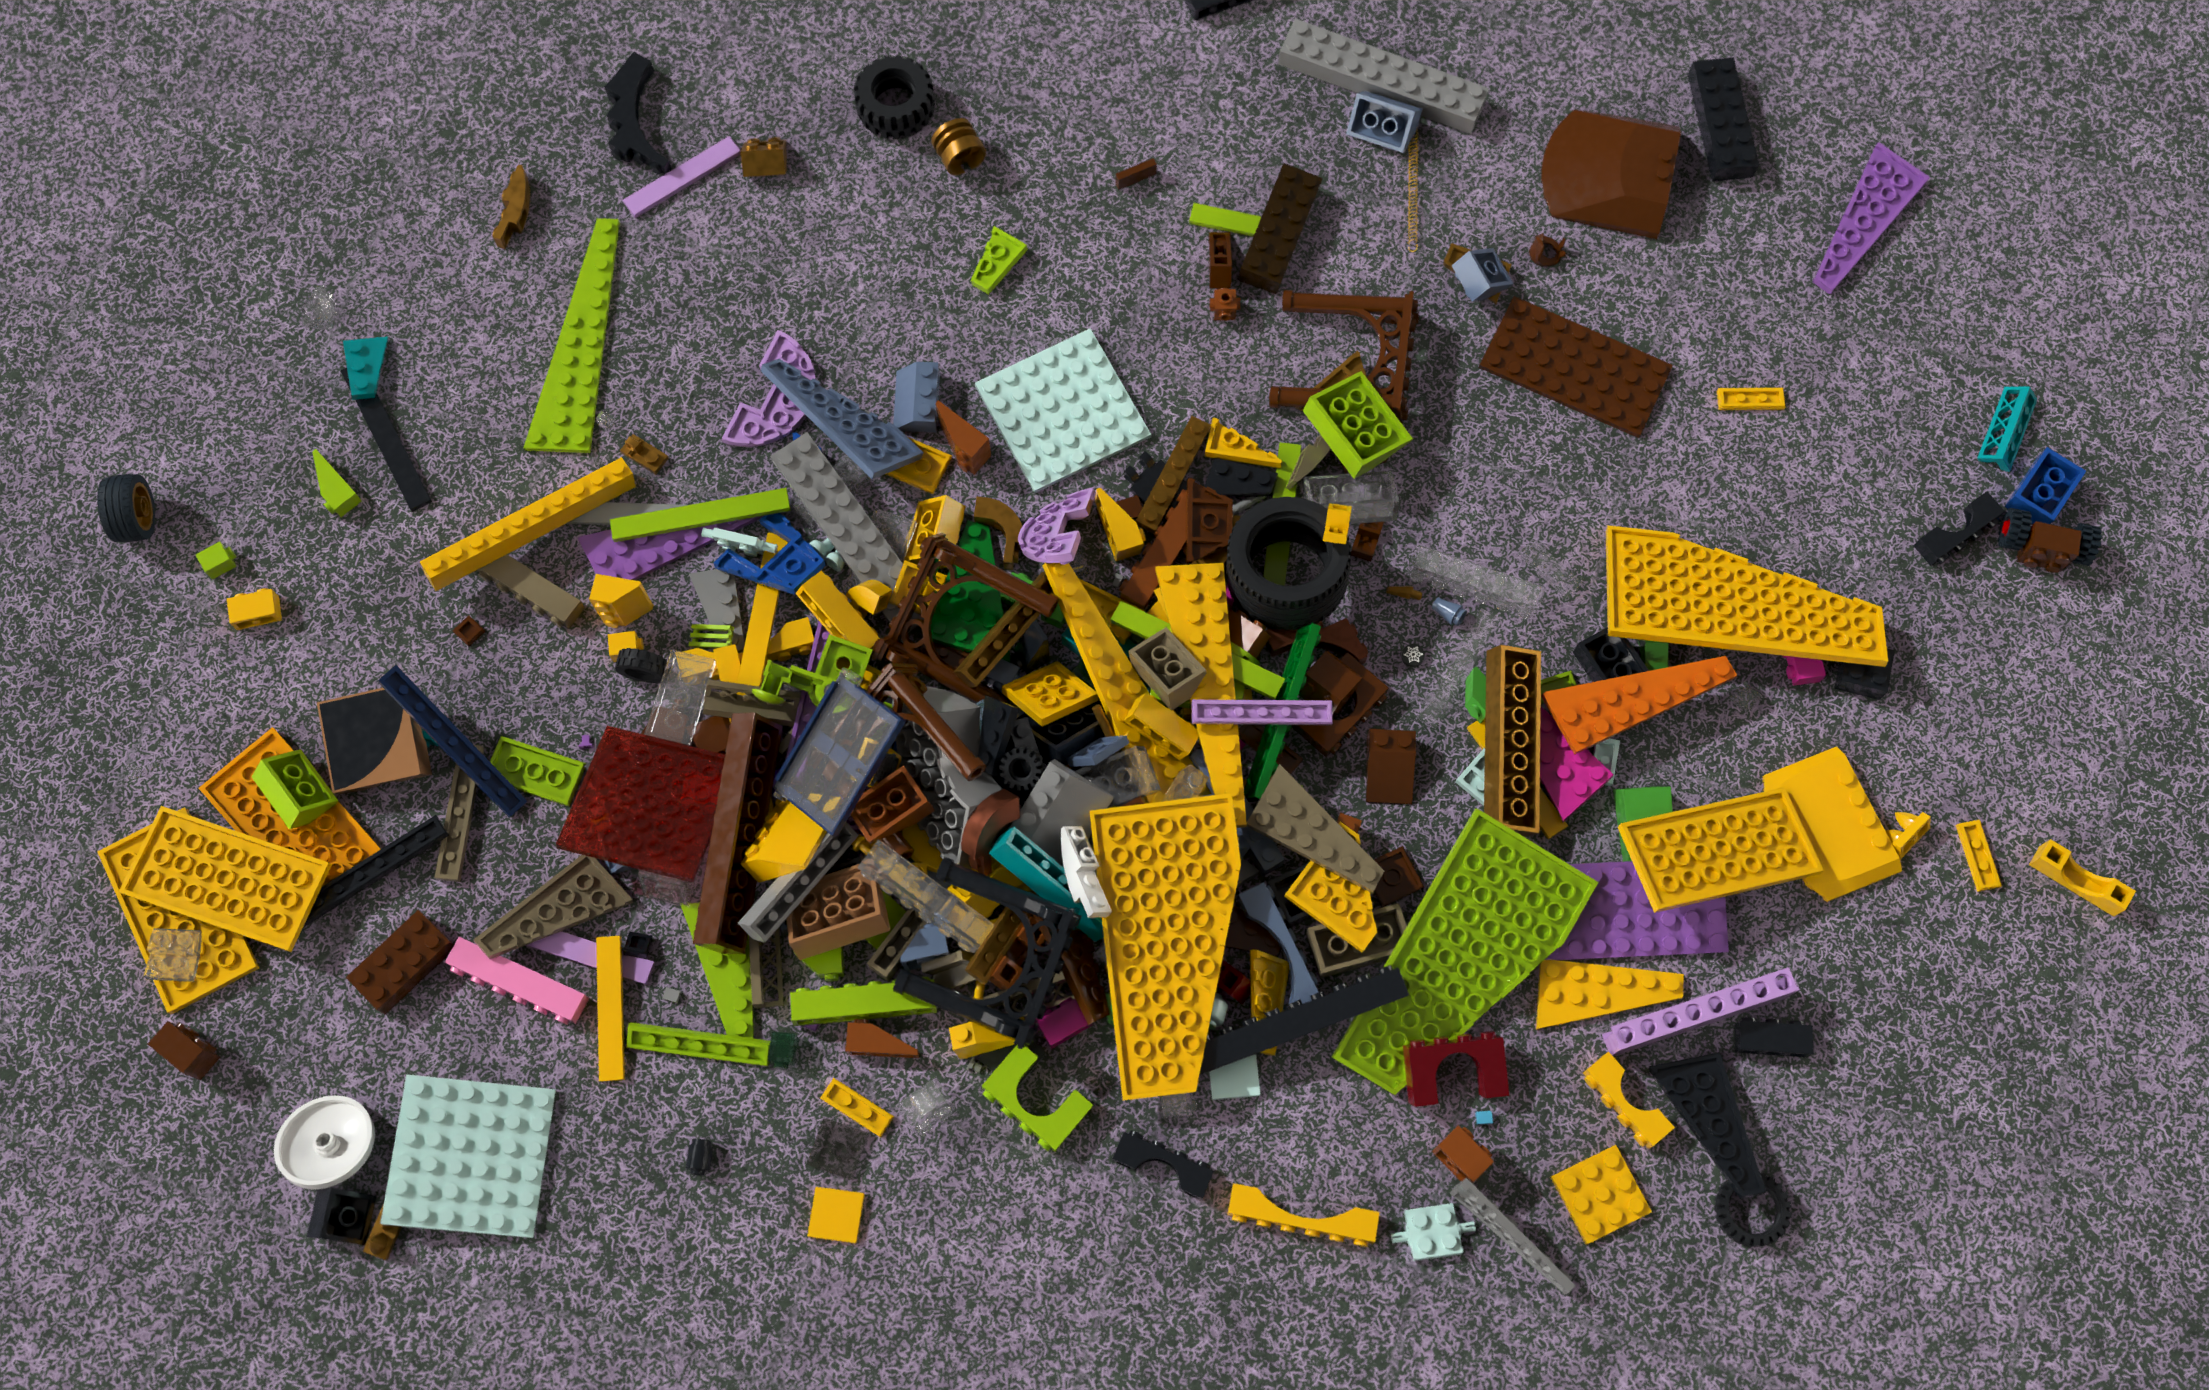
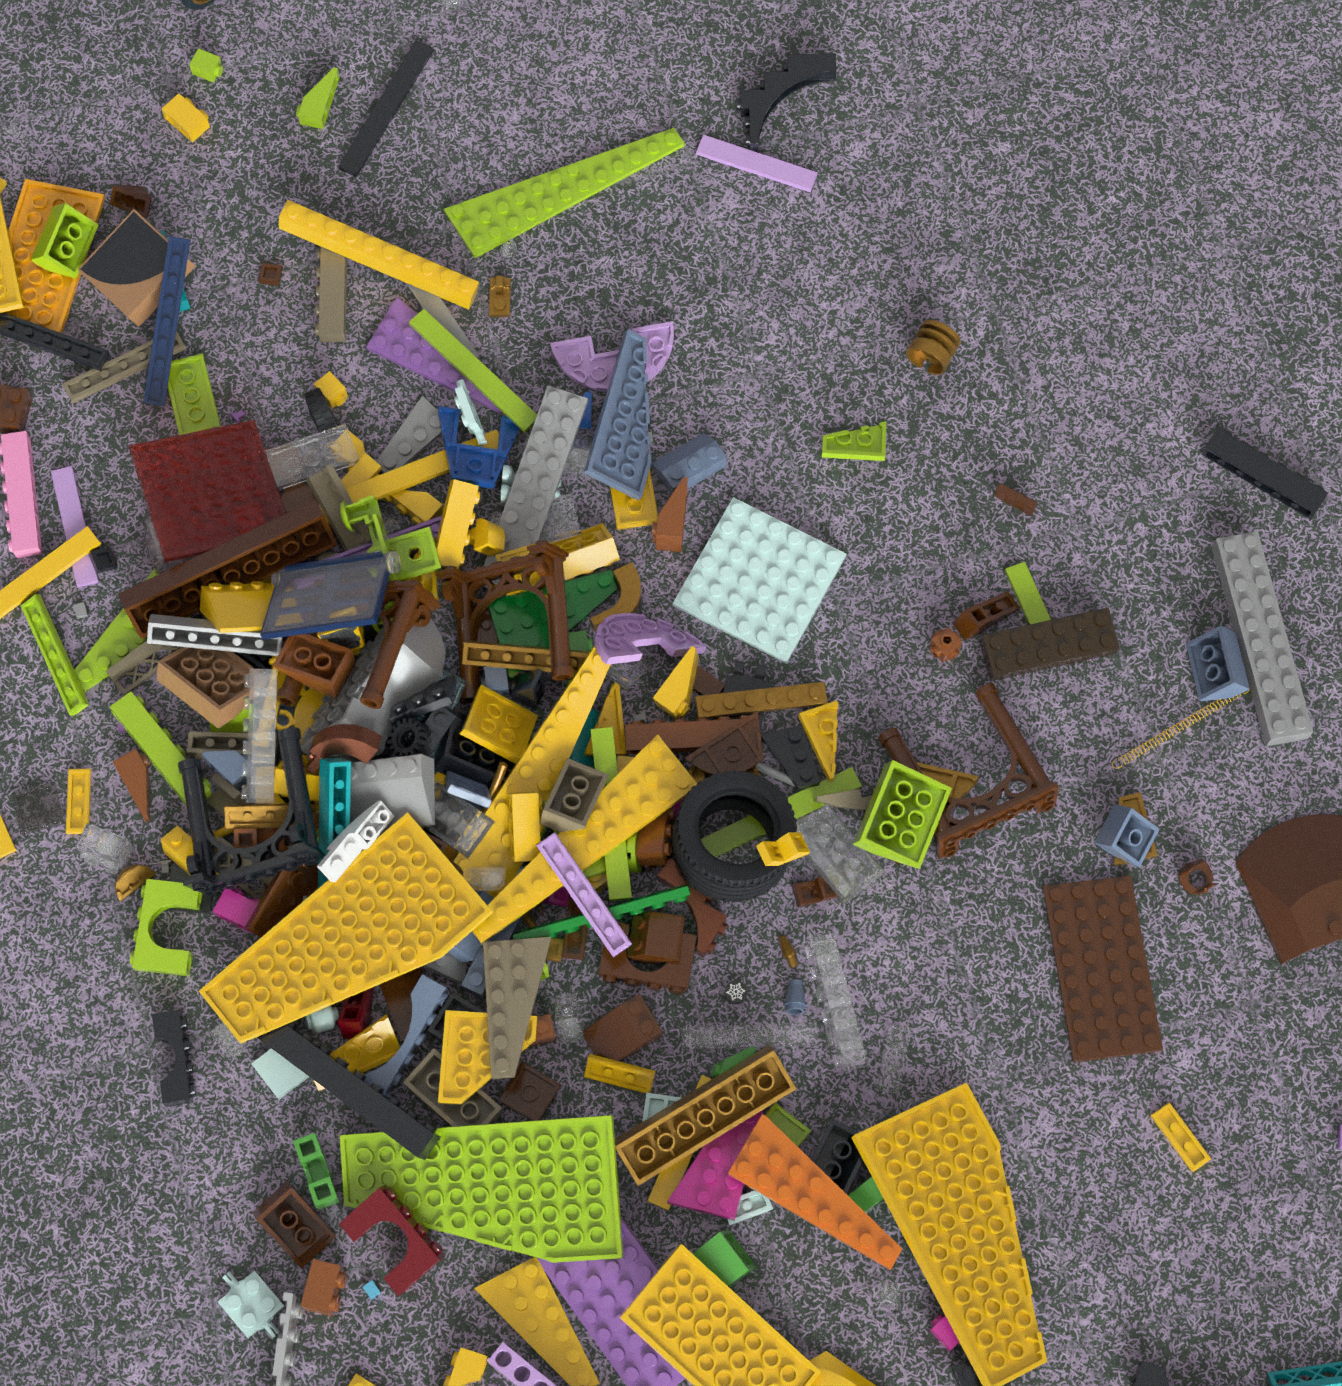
camera: 55 degrees right, 0 degrees up
teal wing [343,336,388,400] -> none
dark tan wing [473,850,634,959] -> none
pearl gold slope [493,164,530,249] -> none
yellow slope [589,574,654,628] -> none
lime tile [688,624,734,649] -> none
pearl gold slope [740,137,787,177] -> none
clear green brick [768,1032,799,1070] -> none
lime slope [793,947,844,982] -> none
black tyre [854,55,935,139] -> none
yellow arch [1227,1183,1380,1247] -> none
none -> reddish brown slope [110,184,152,218]
none -> pearl gold tile [115,864,156,902]
none -> reddish brown slope [253,1181,337,1269]
none -> bright green arch [293,1133,340,1210]
none -> clear slope [555,992,584,1043]
none -> yellow tile [584,1054,656,1093]

